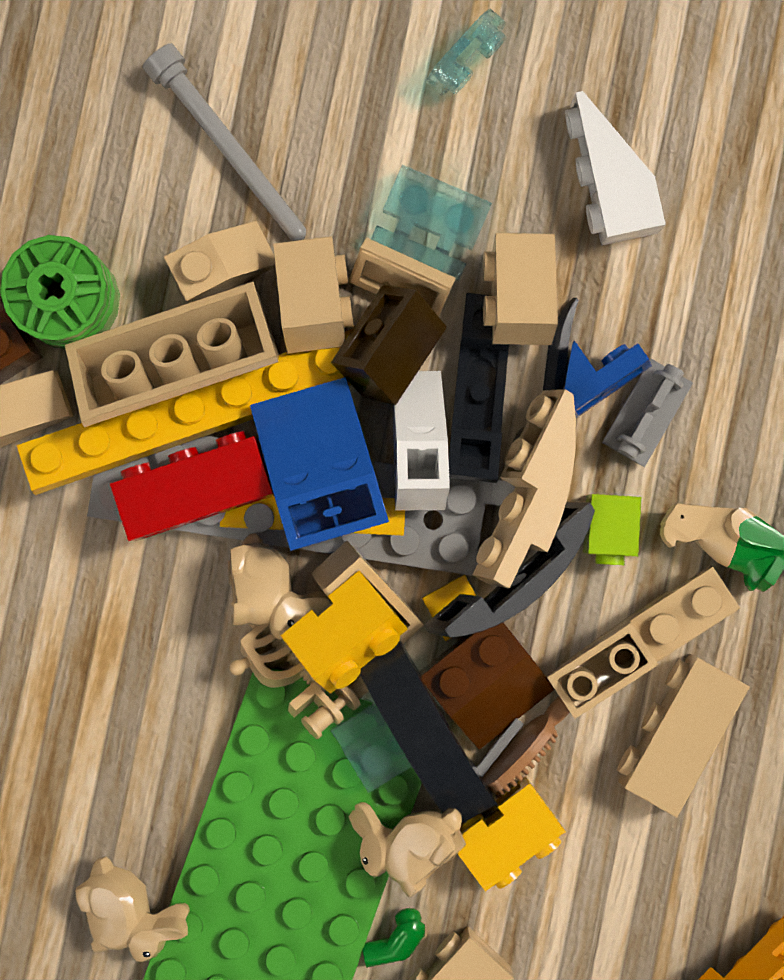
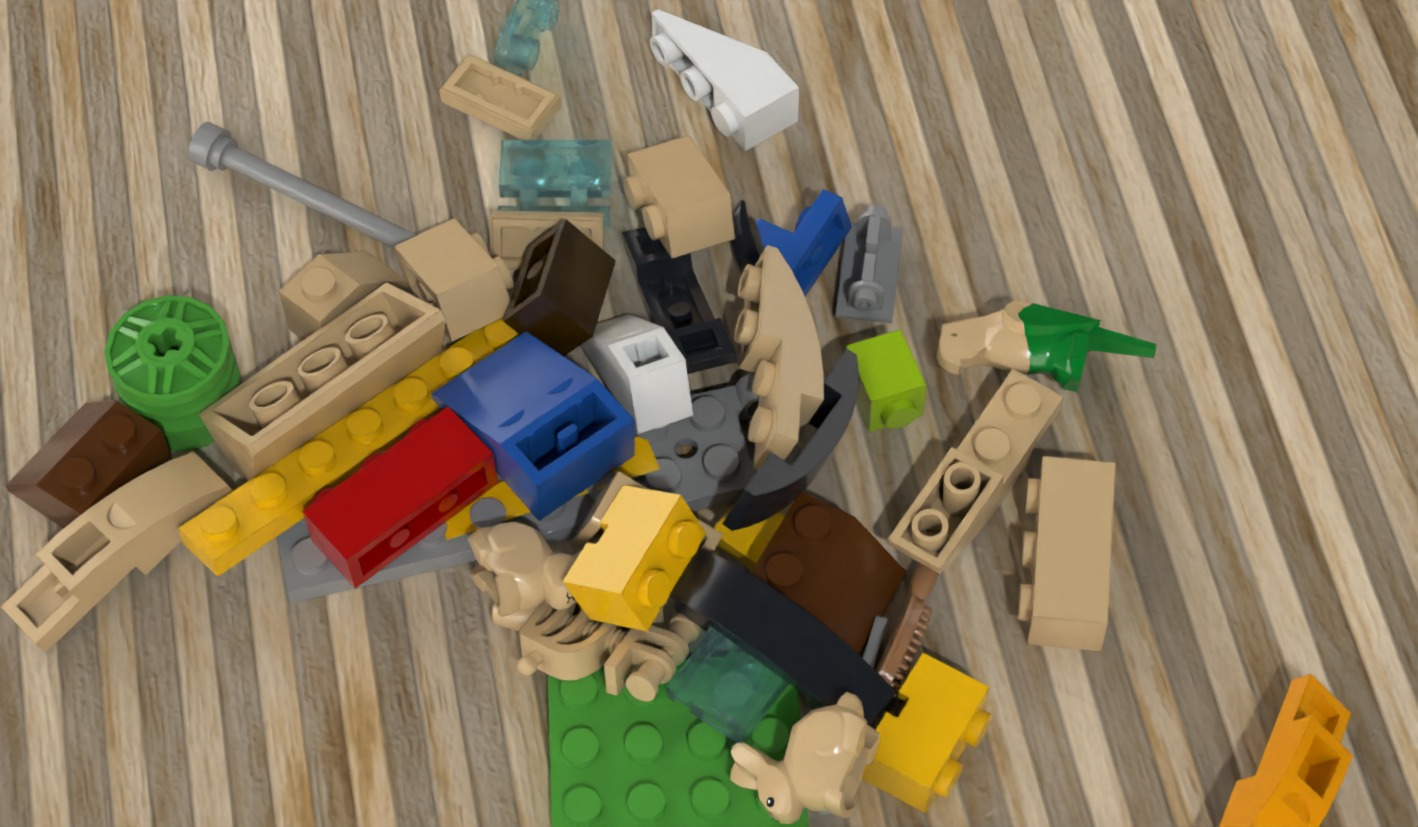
camera: 25 degrees left, 30 degrees down
none -> tan plate [439,53,561,145]

